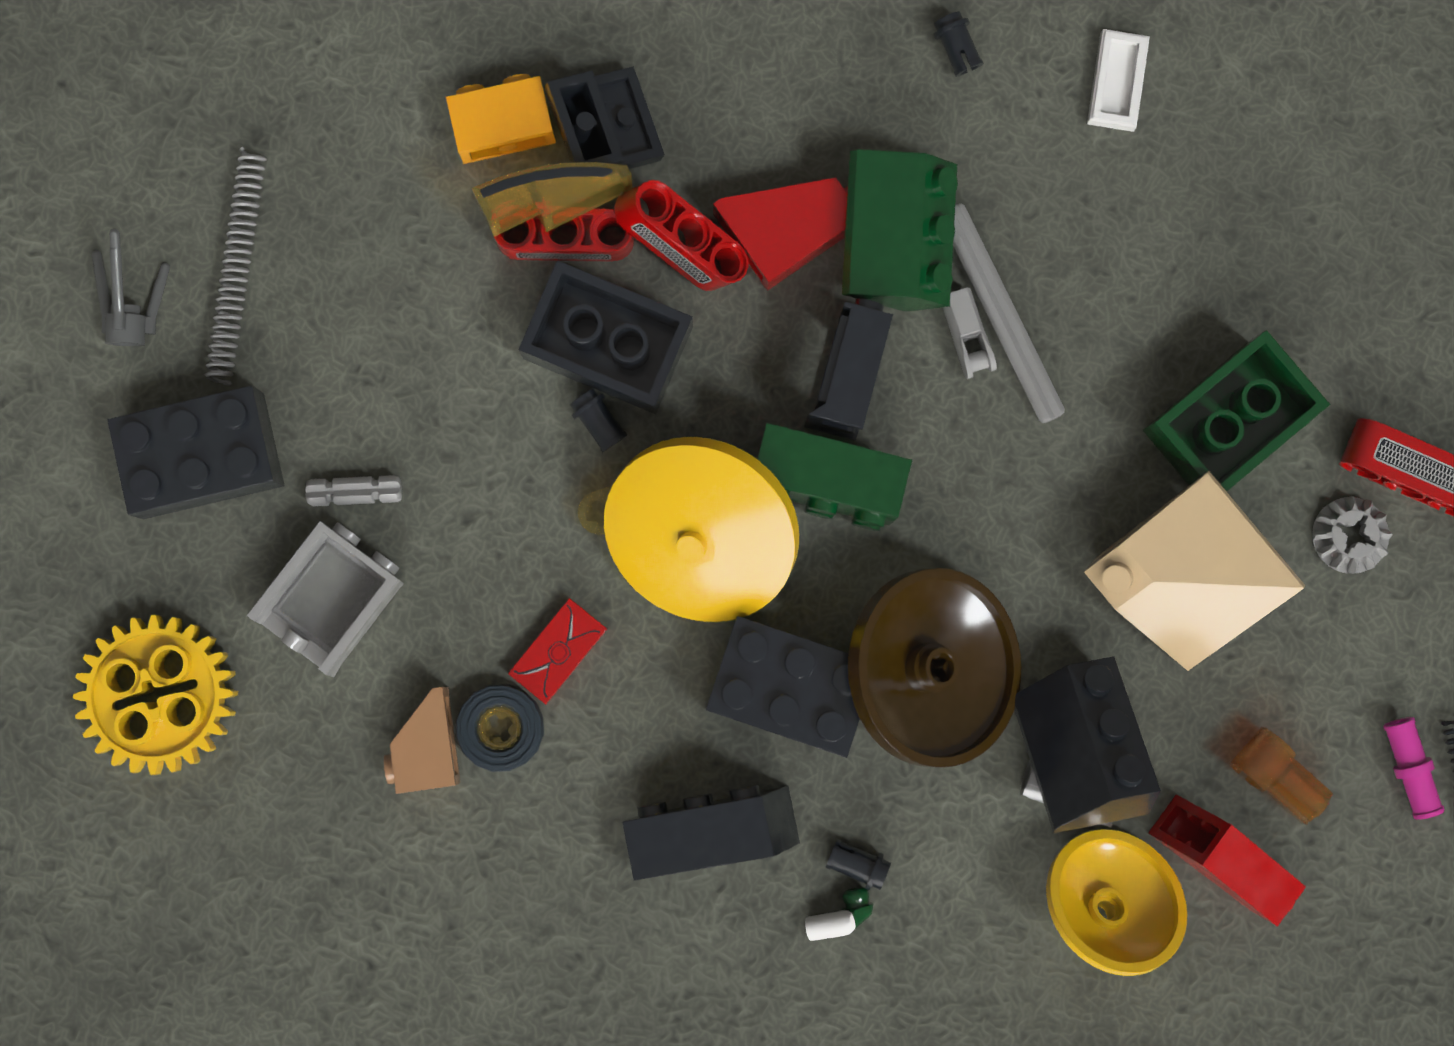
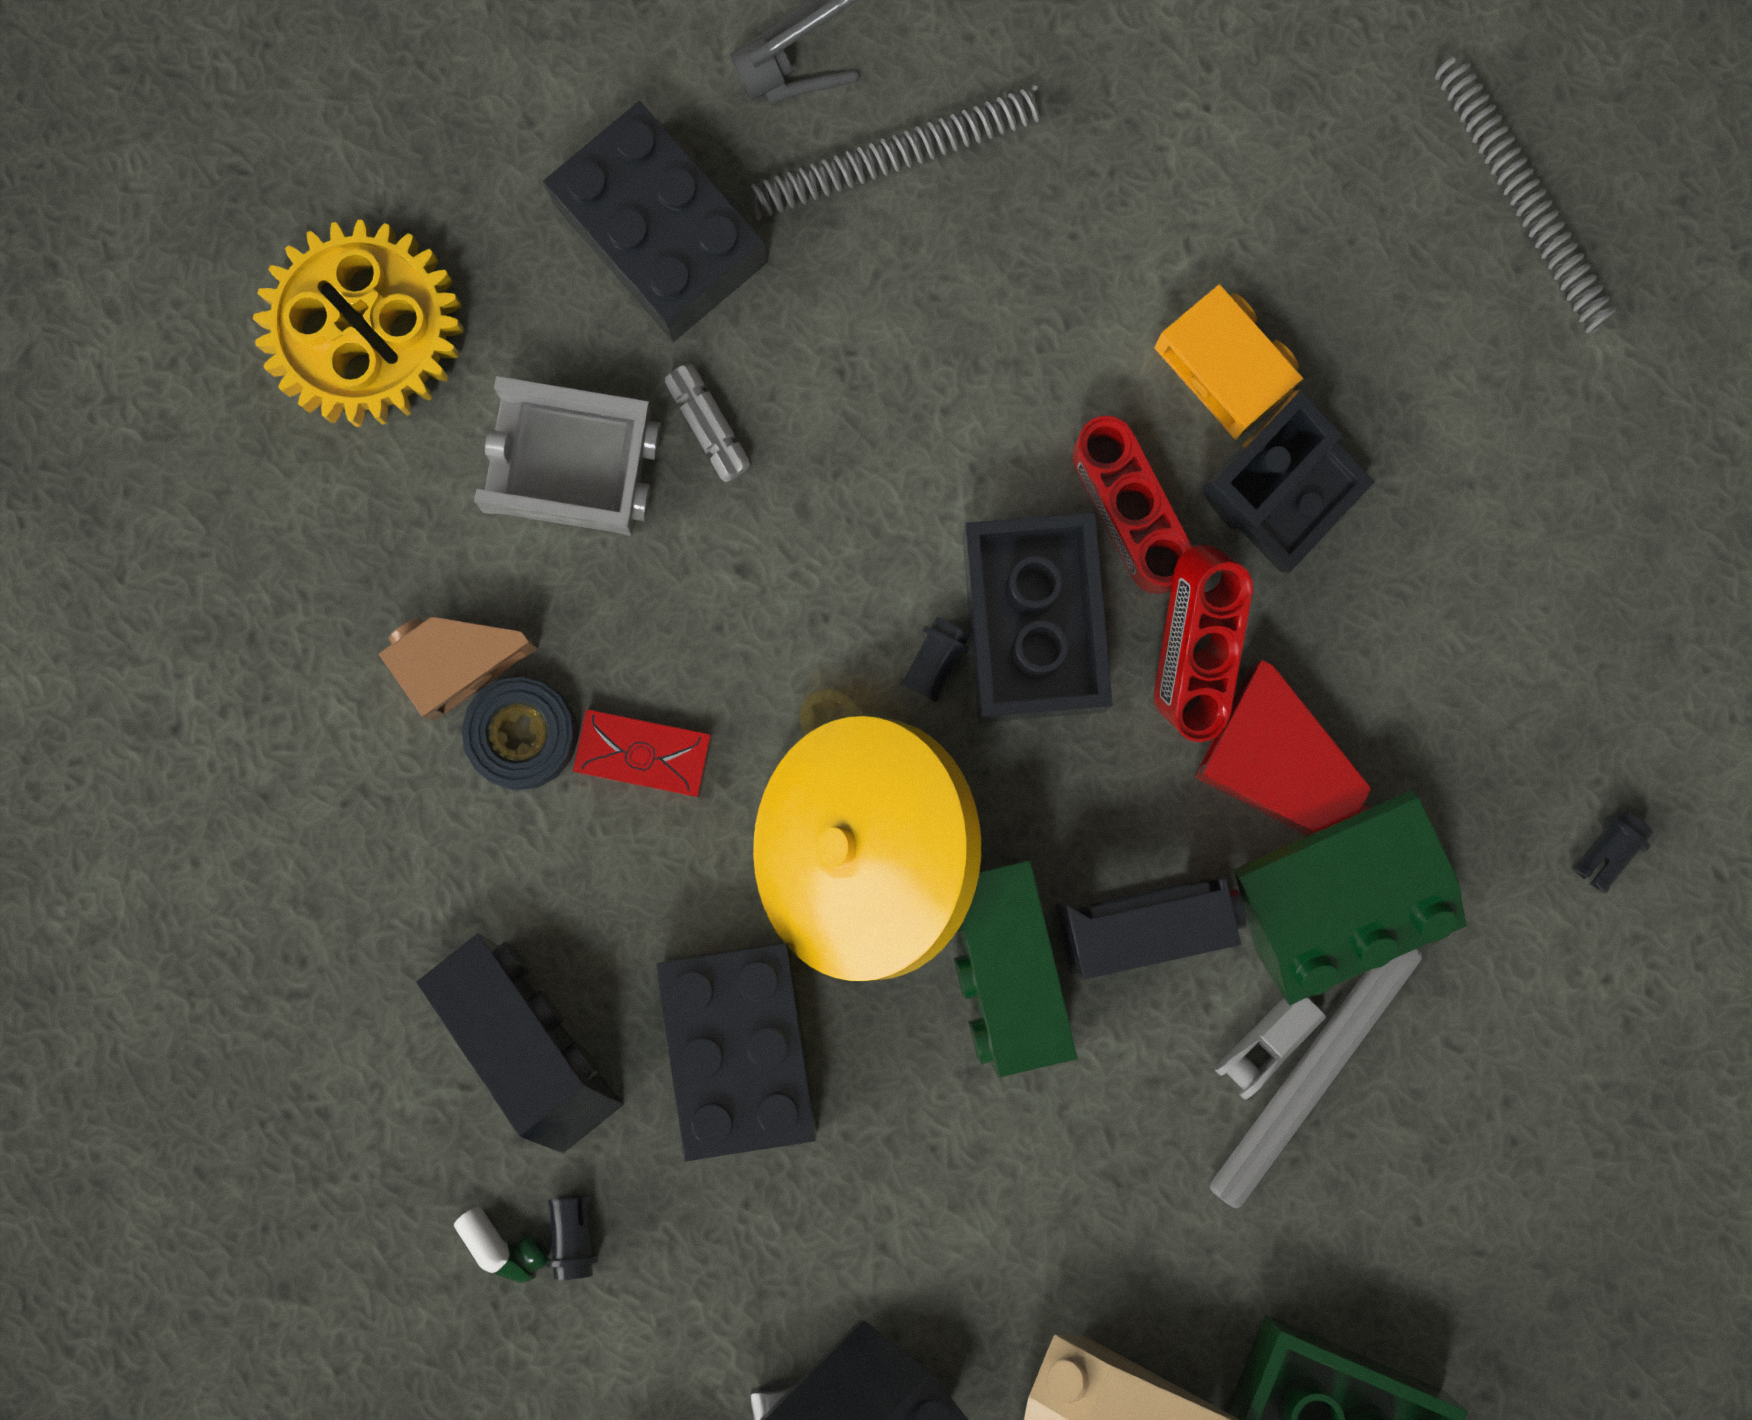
camera: 70 degrees right, 0 degrees up
clear yellow slope [472,162,633,237] -> none
dark brown dish [848,568,1022,767] -> none
white tile [1087,29,1150,132] -> none

